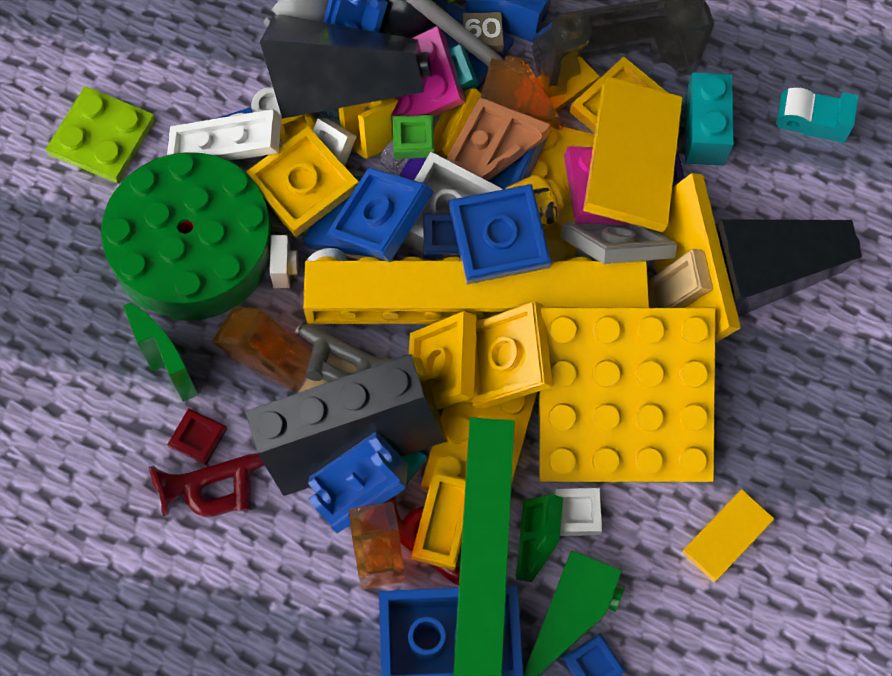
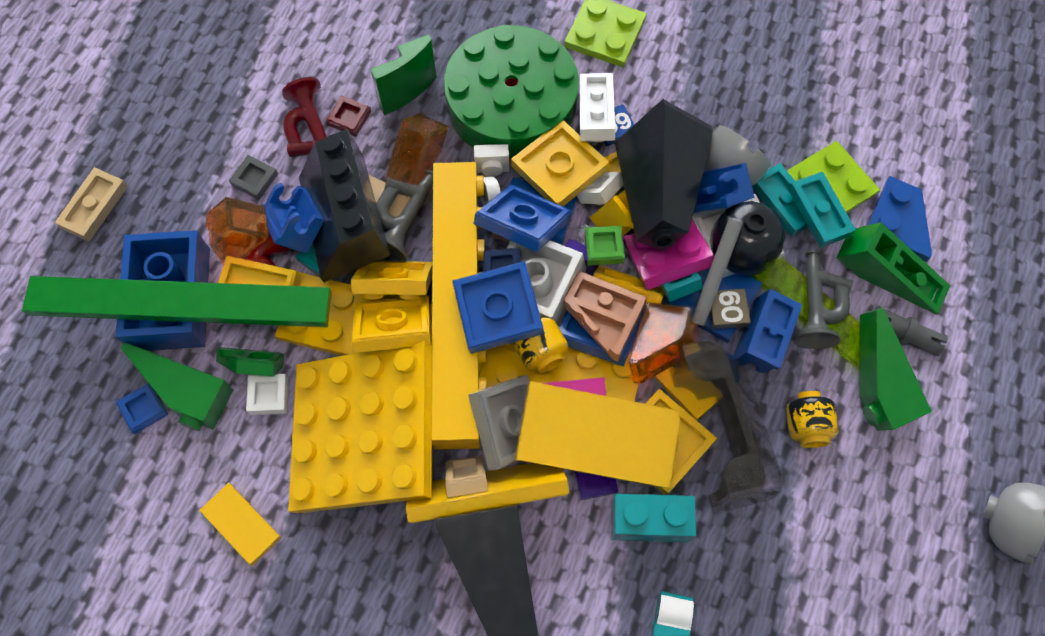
camera: 90 degrees right, 0 degrees up
none -> dark grey tile [229,155,278,200]

